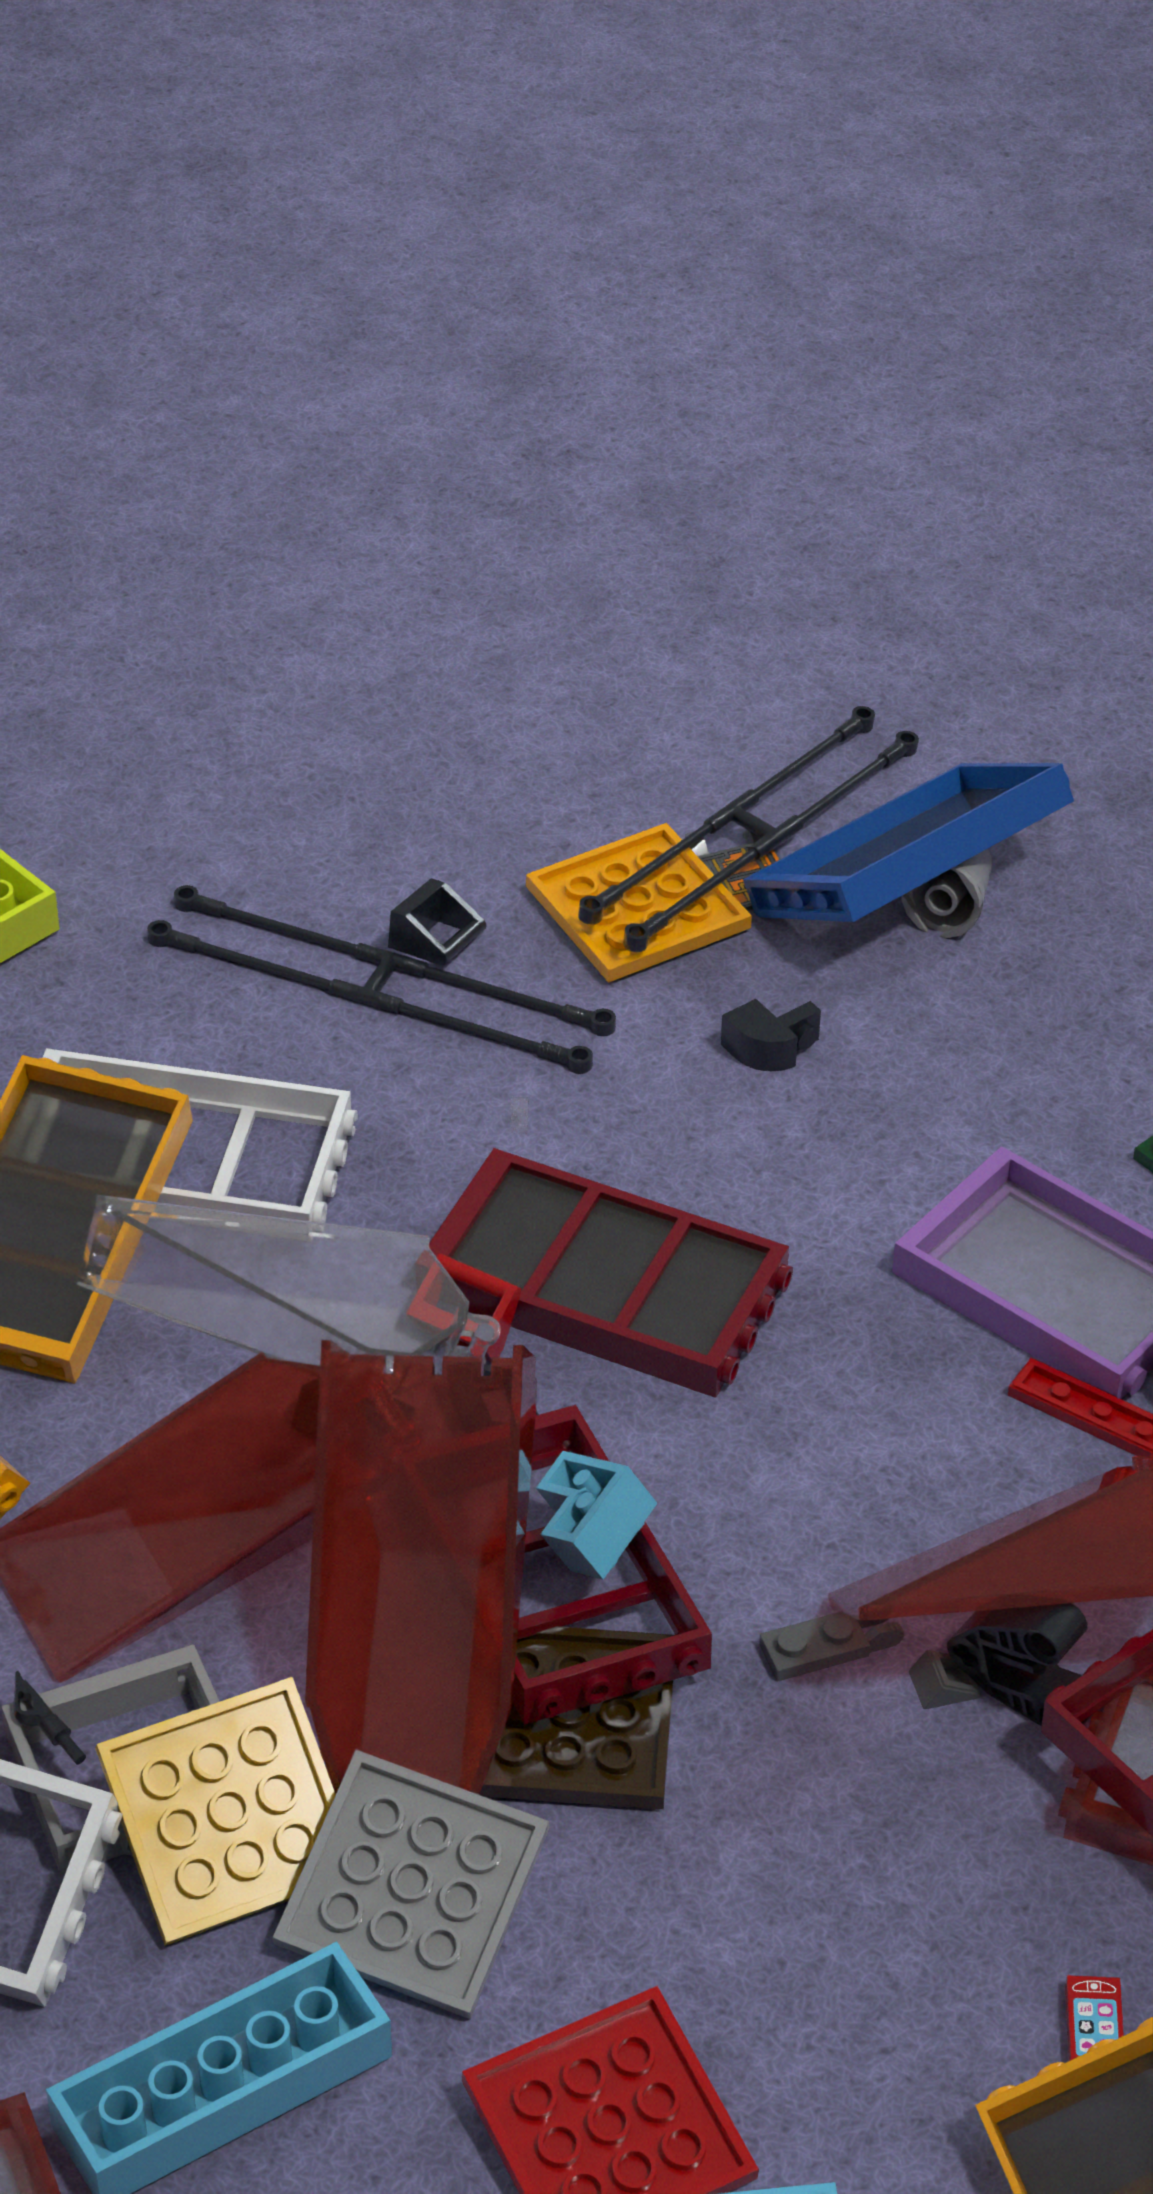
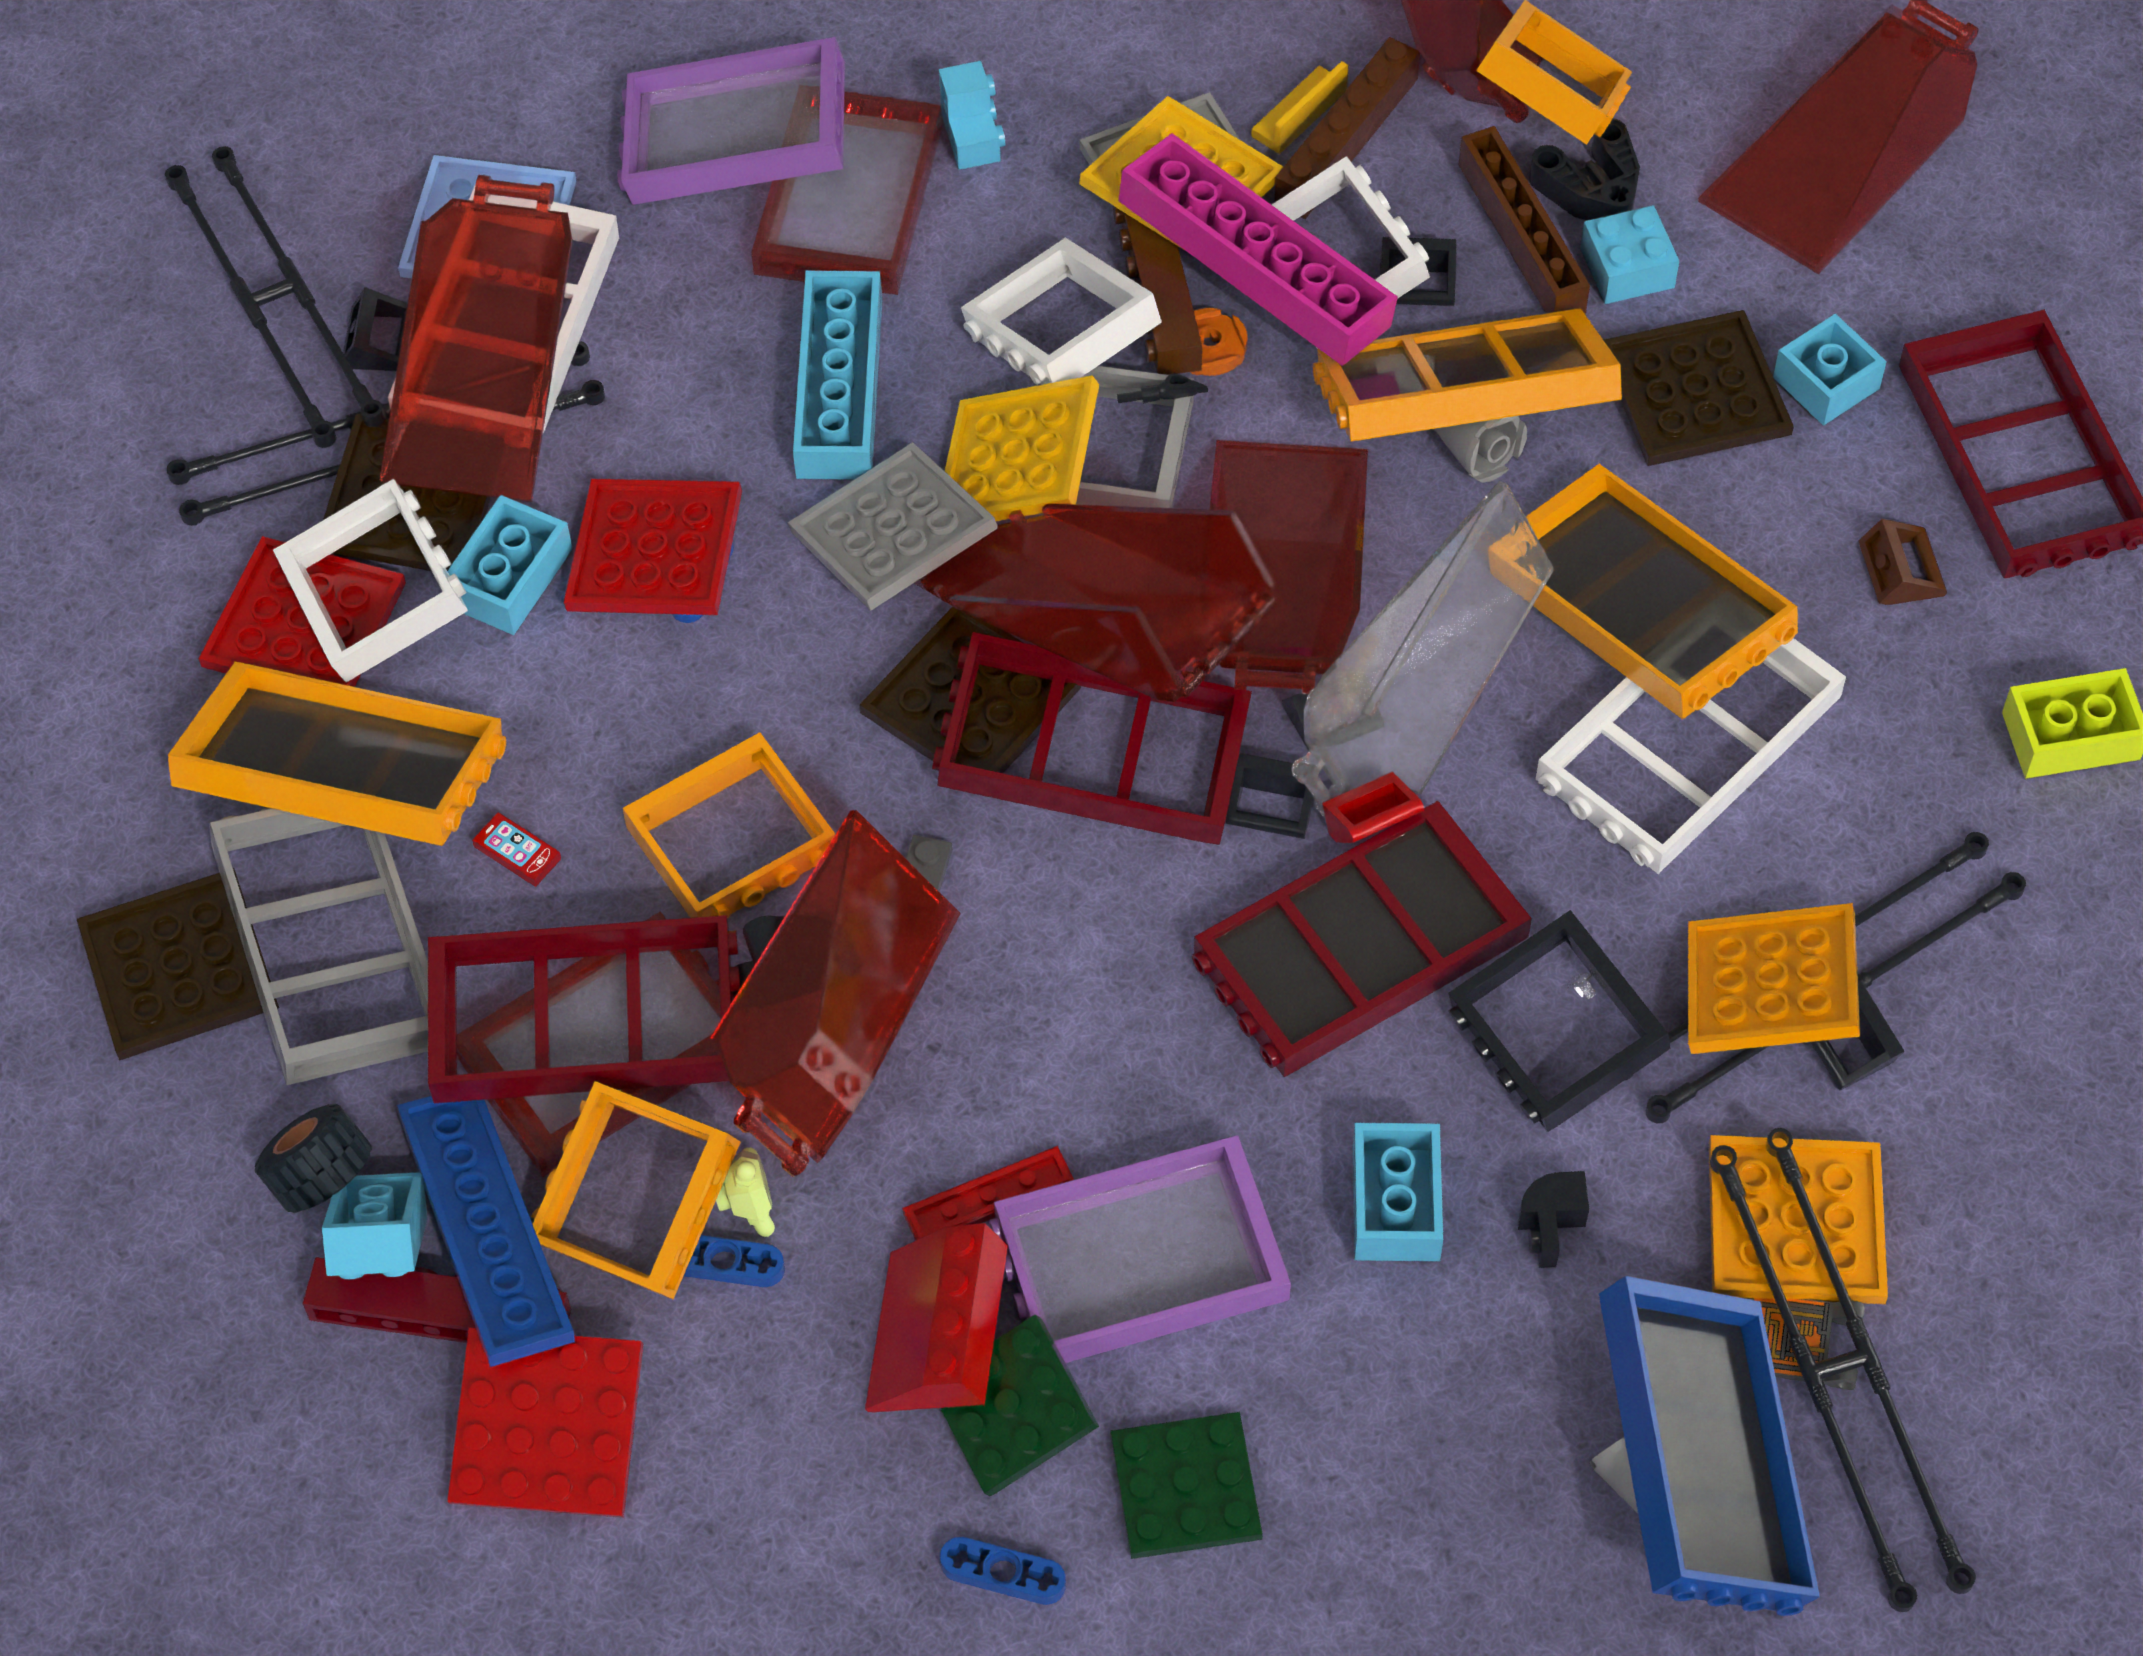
camera: 125 degrees right, 15 degrees up
medium azure brick [536,1451,657,1580] -> none
none -> light orange window [622,732,838,919]
none -> medium azure brick [1352,1123,1443,1261]
none -> black window [1448,910,1671,1132]
none -> light orange plate [1688,903,1860,1054]

